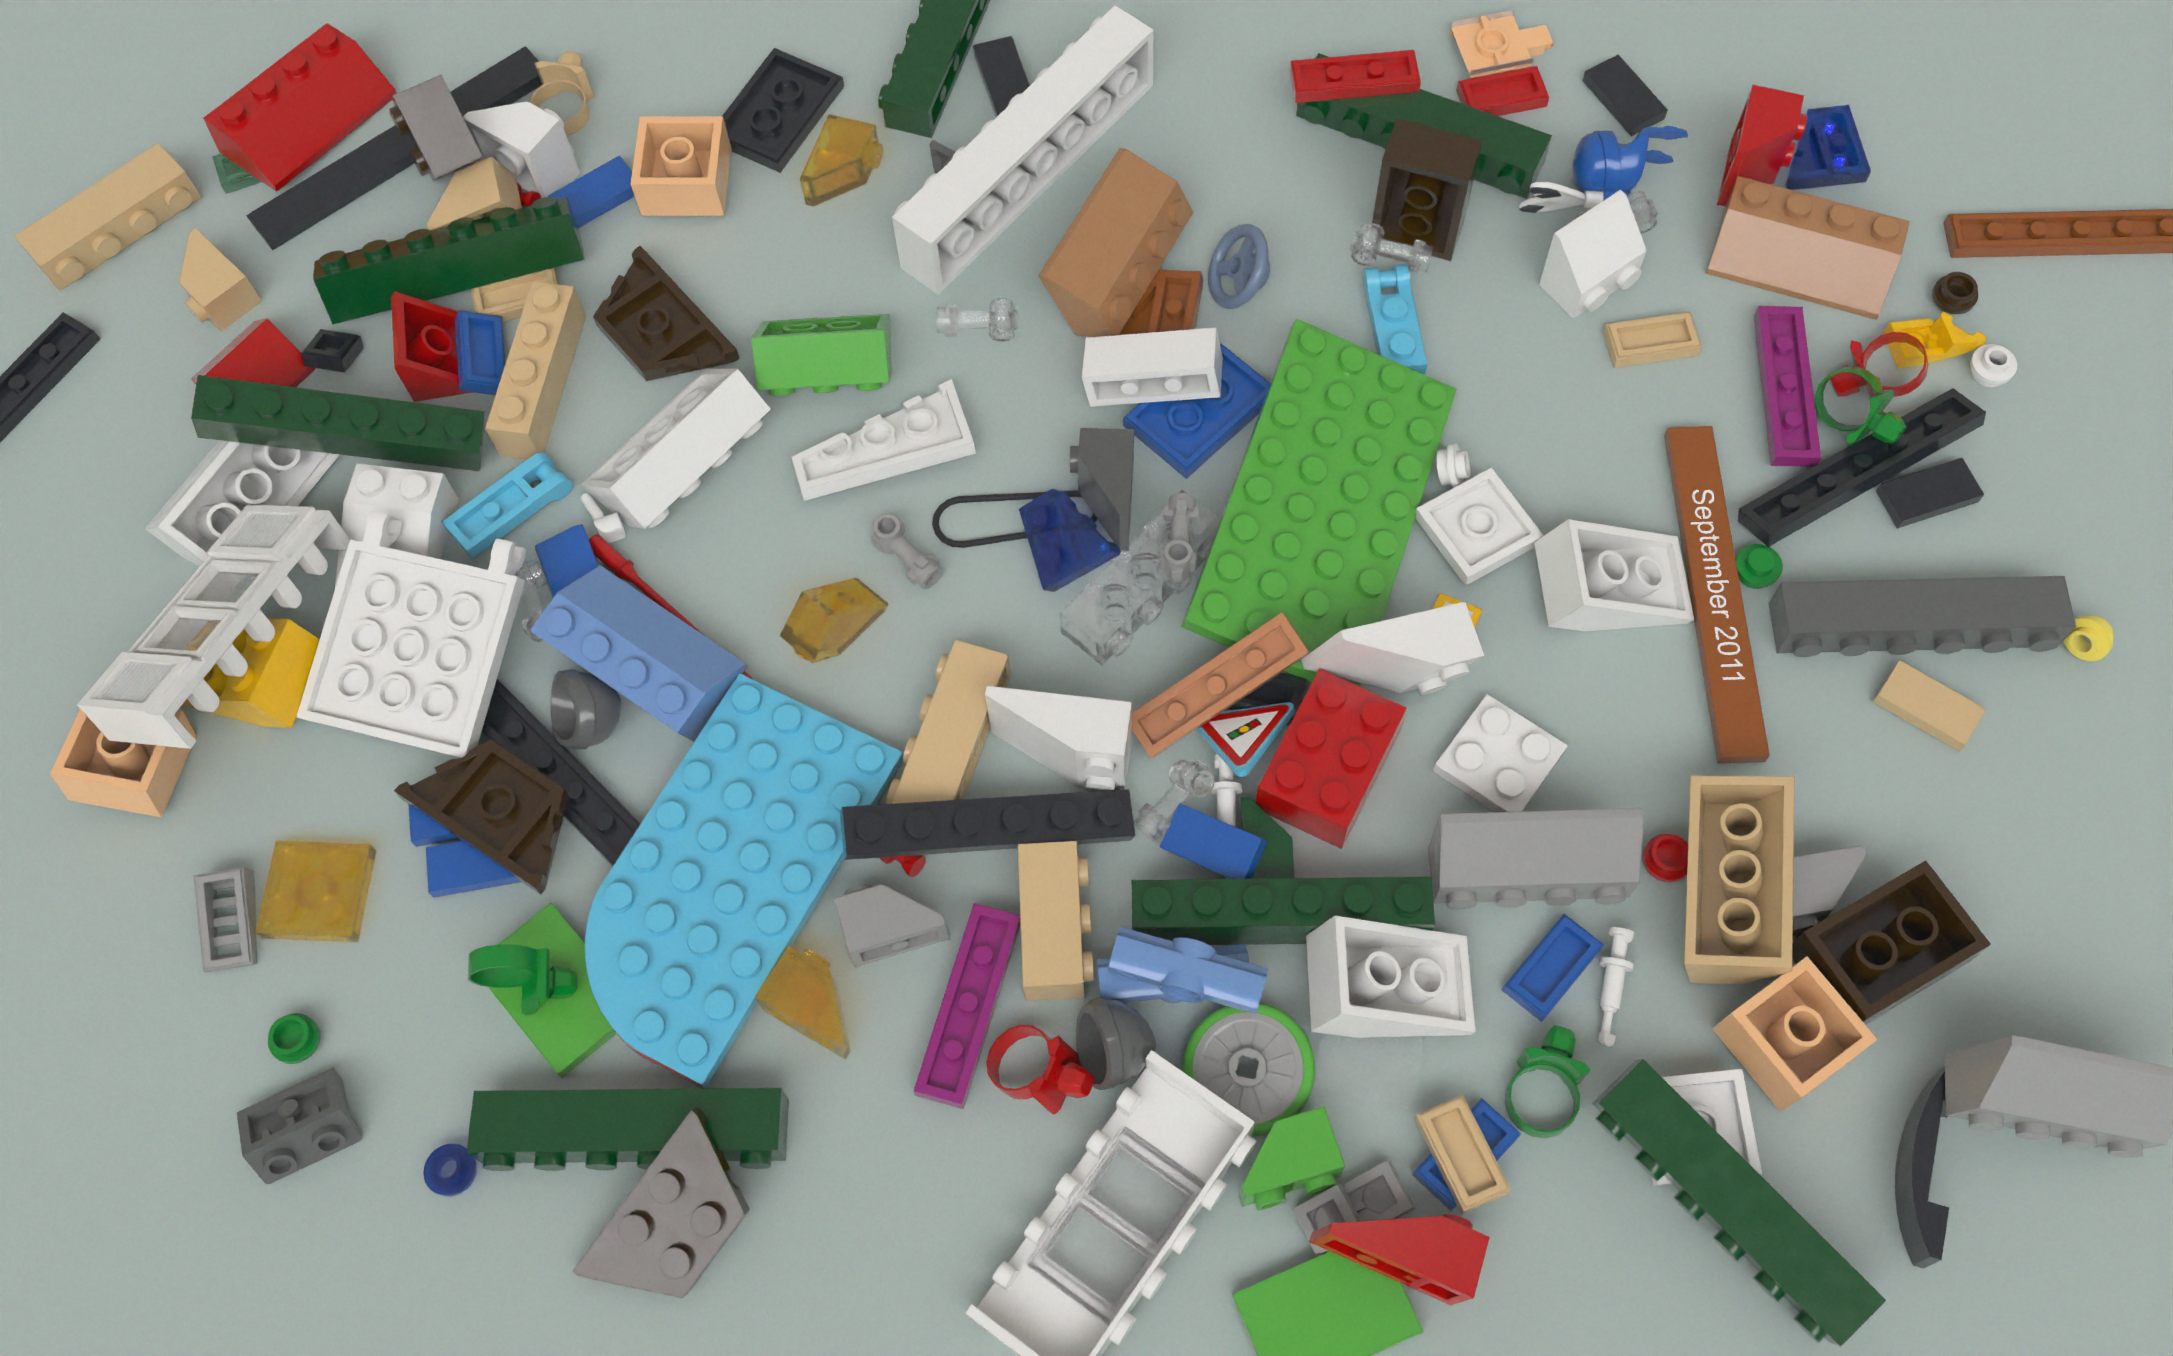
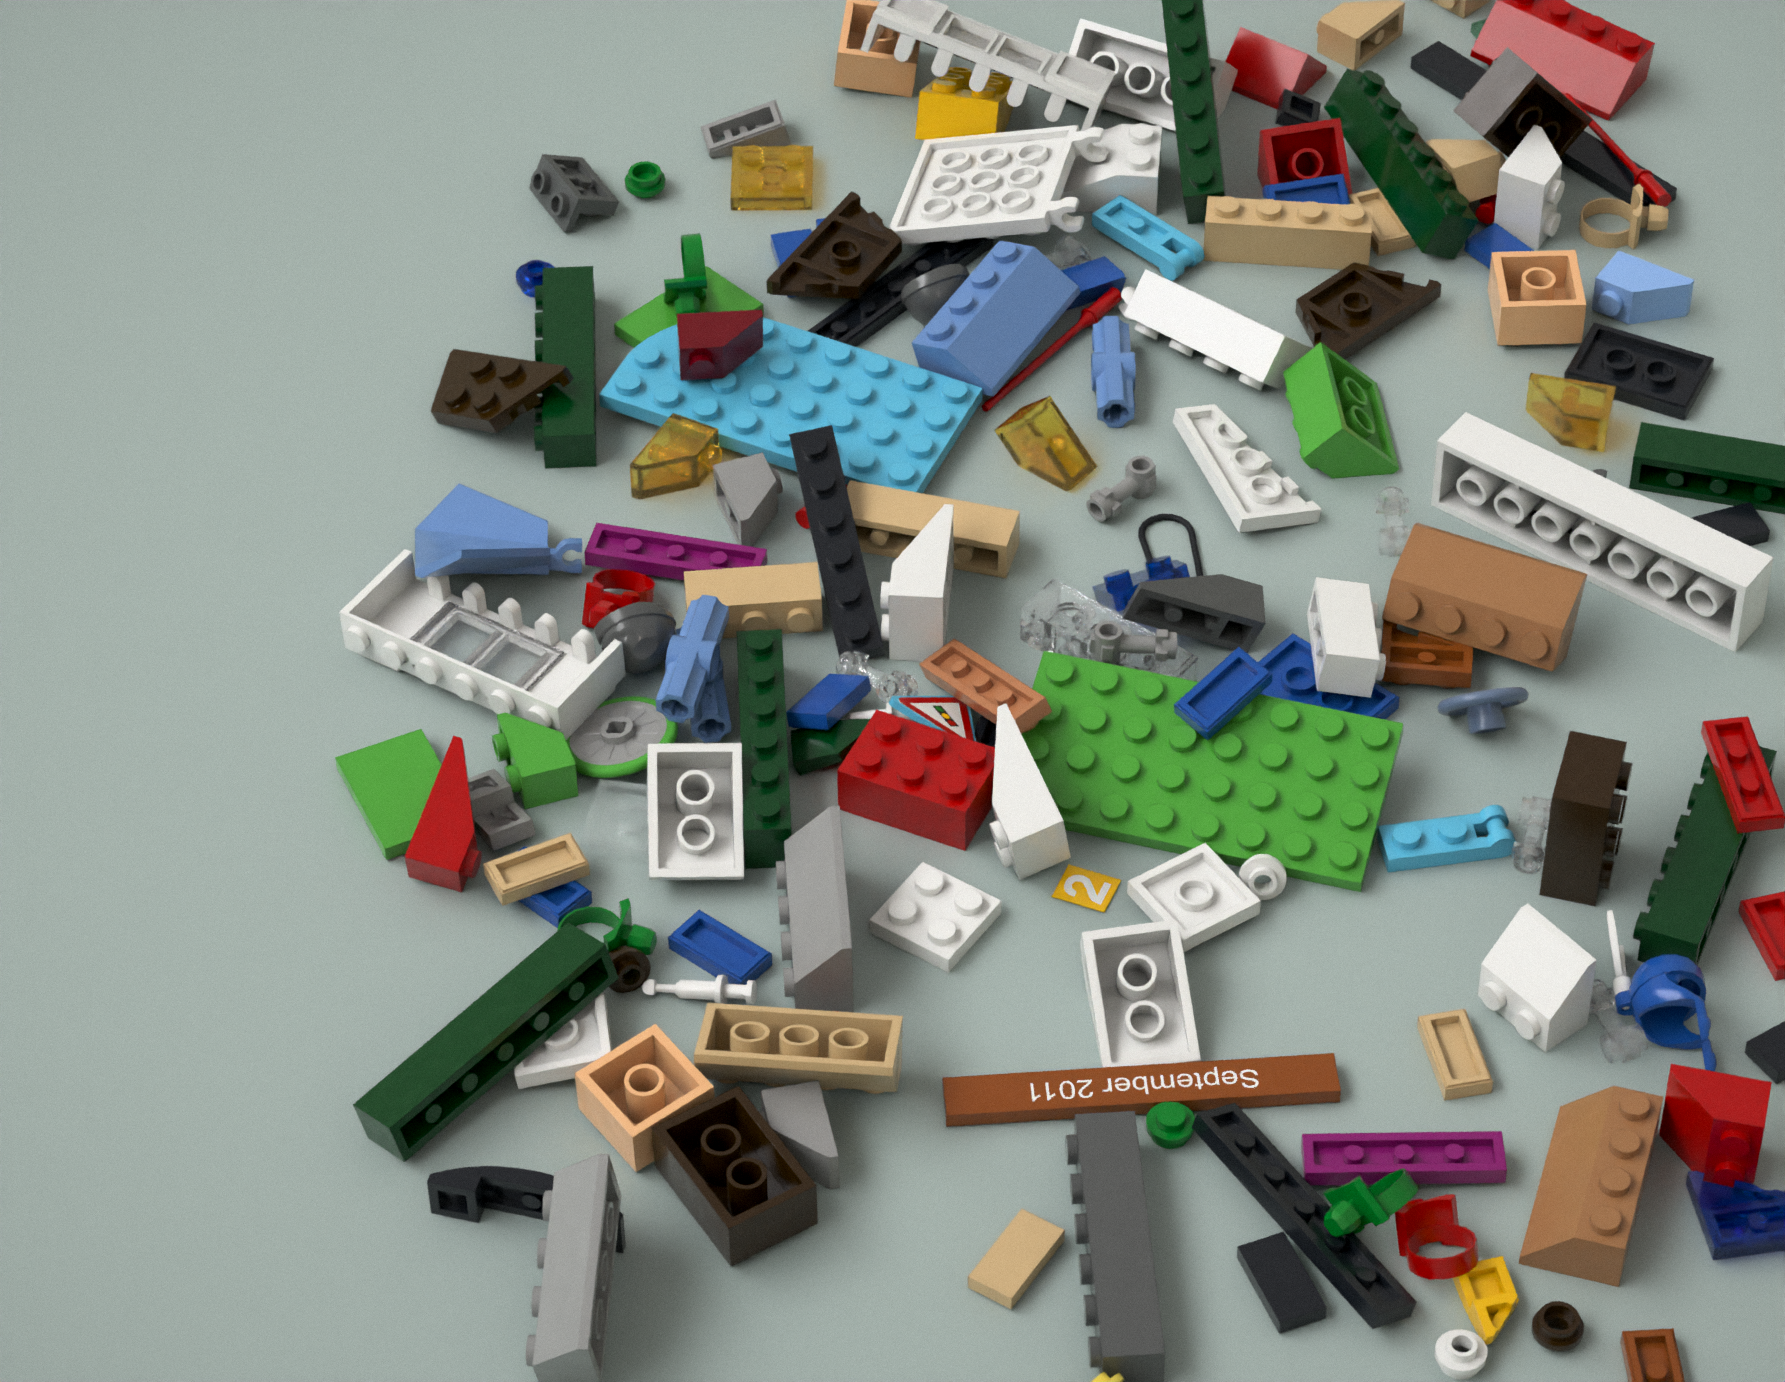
camera: 85 degrees right, 20 degrees down
none -> medium blue panel [415,484,582,578]
none -> dark brown plate [609,946,651,993]
none -> dark red slope [677,310,763,380]
none -> medium blue piece [1091,316,1136,428]
none -> blue tile [1174,647,1272,740]
none -> red piece [1564,93,1671,207]
none -> light blue slope [1591,251,1694,324]

